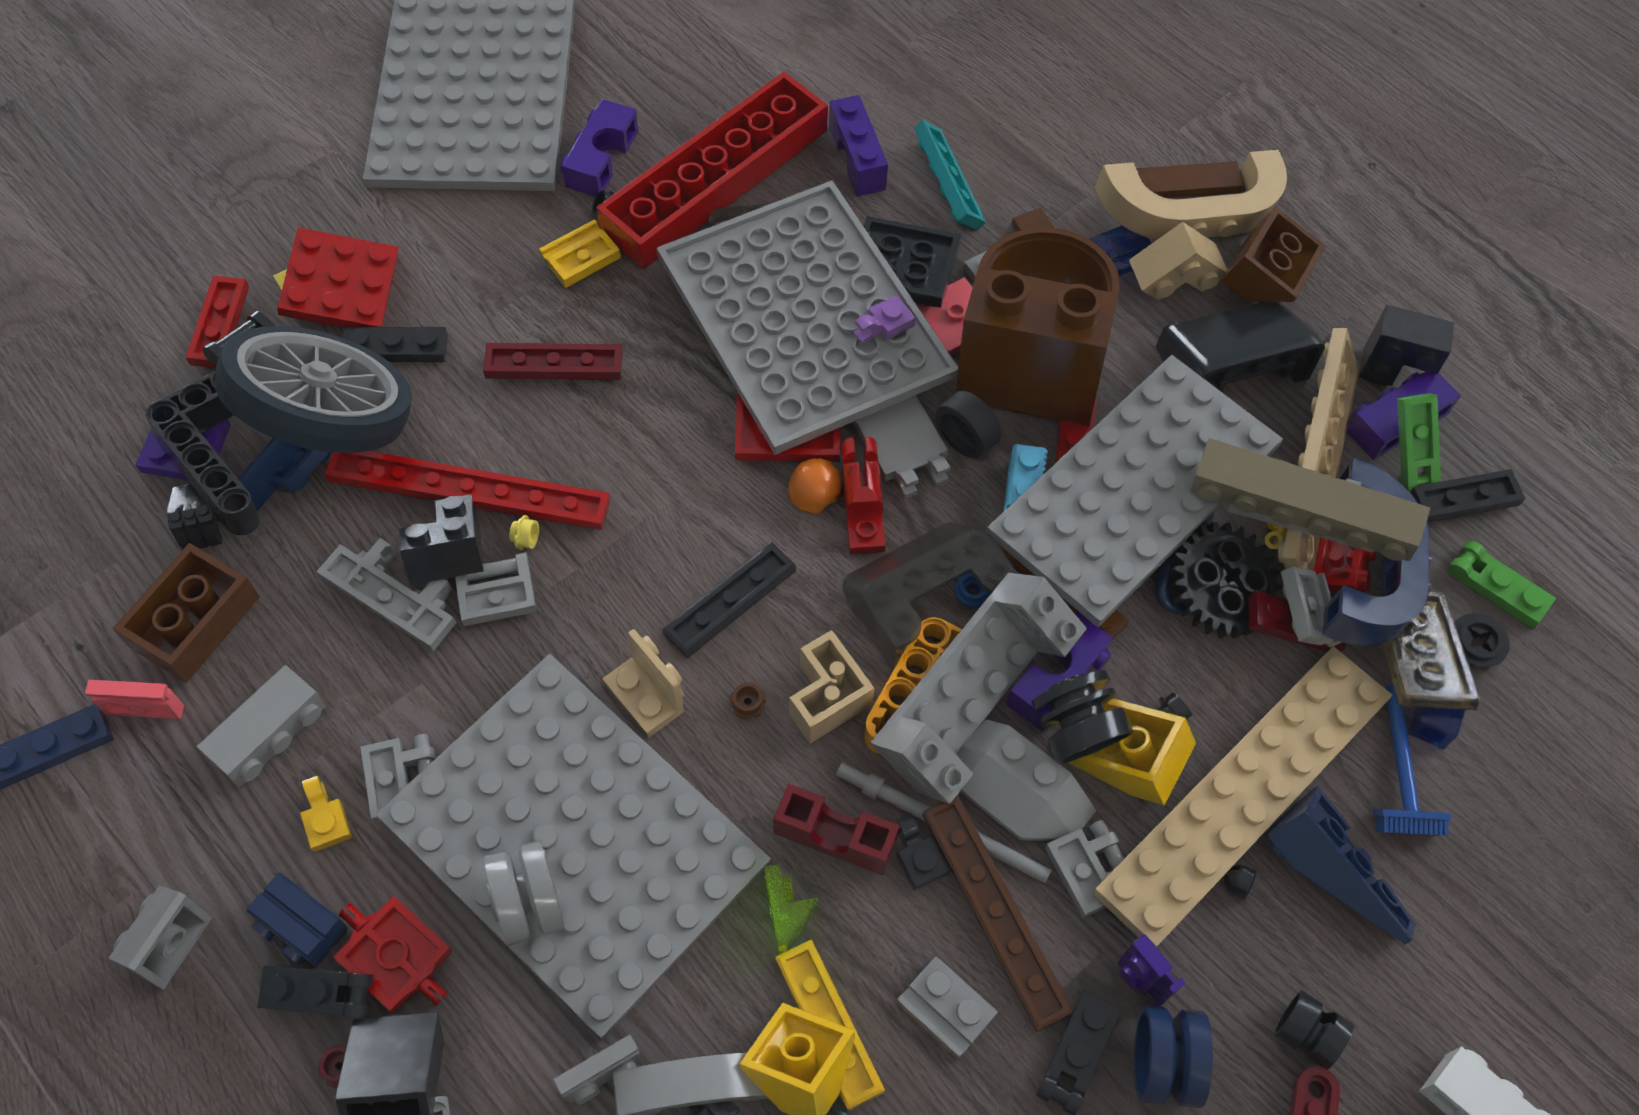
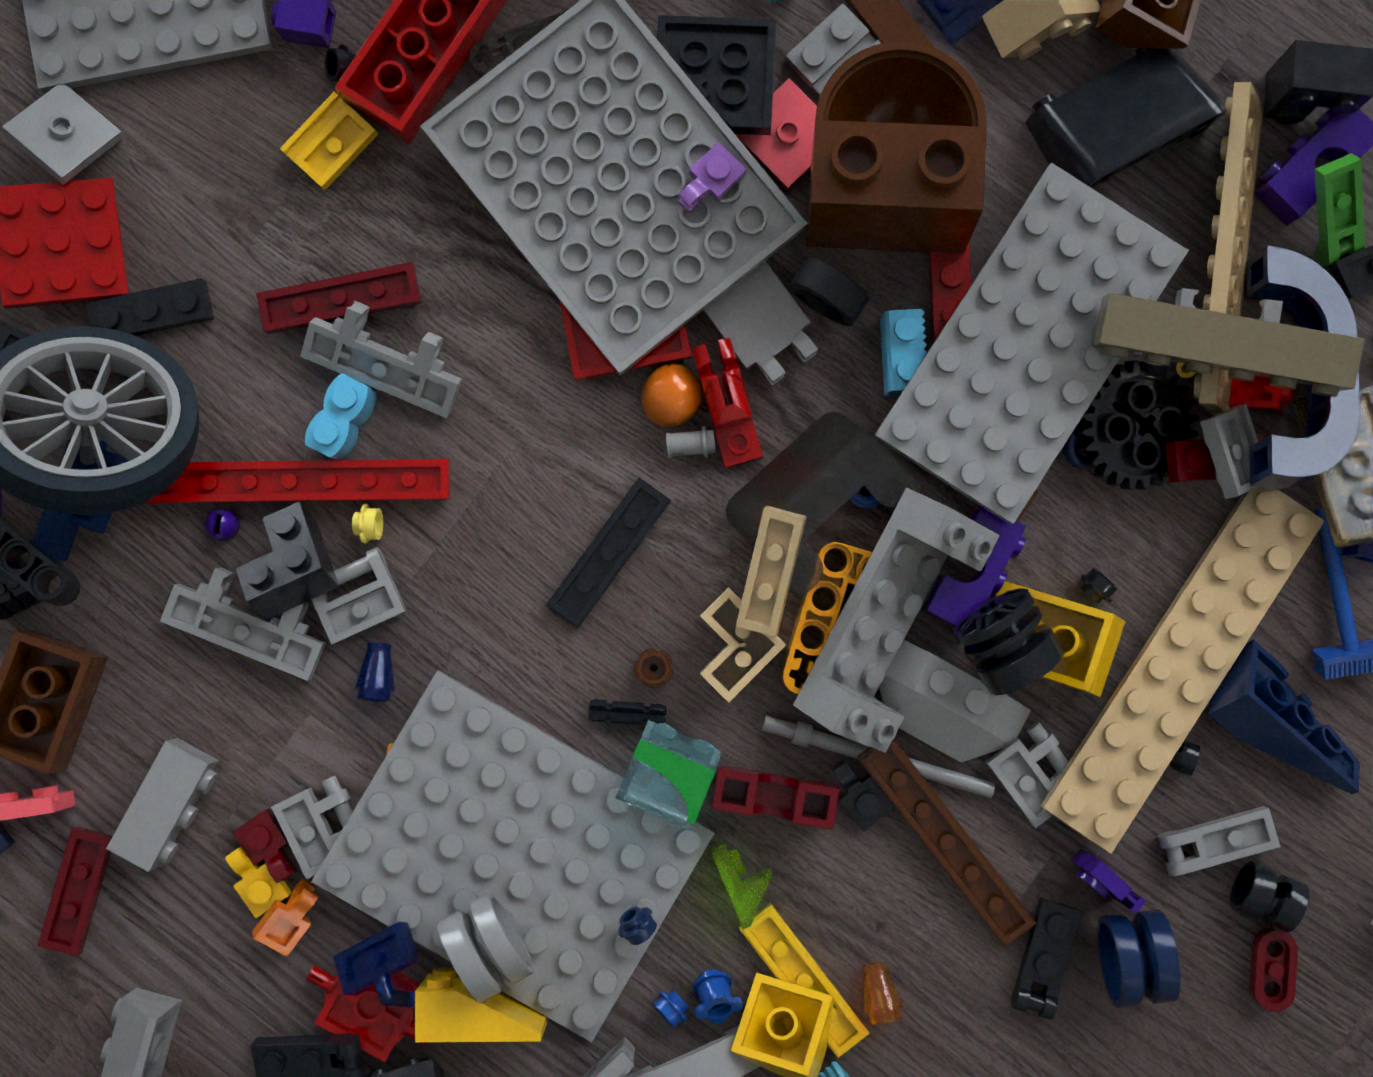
camera: 10 degrees left, 25 degrees up
dark blue brick [246,873,348,967] -> none
tan bracket [602,629,685,738] -> none
light grey plate [896,956,998,1060] -> none
none -> light grey plate [2,84,122,185]
none -> dark red plate [37,826,113,957]
none -> dark purple hinge [204,509,240,541]
none -> dark red plate [233,808,297,883]
none -> orange plate [252,879,318,957]
none -> light grey hinge [300,301,462,418]
none -> medium azure brick [305,373,377,460]
none -> clear blue plate [333,921,420,1008]
none -> clear blue cone [355,642,395,702]
none -> yellow slope [415,967,548,1043]
none -> black axle [588,699,667,726]
none -> clear light blue slope [615,720,722,831]
none -> dark blue plate [618,907,657,945]
none -> blue plate [652,990,689,1028]
none -> light grey pin [666,426,716,458]
none -> blue brick [692,969,743,1024]
none -> tan plate [736,506,807,637]
none -> clear orange cone [862,962,903,1025]
none -> light grey plate [1157,806,1281,876]

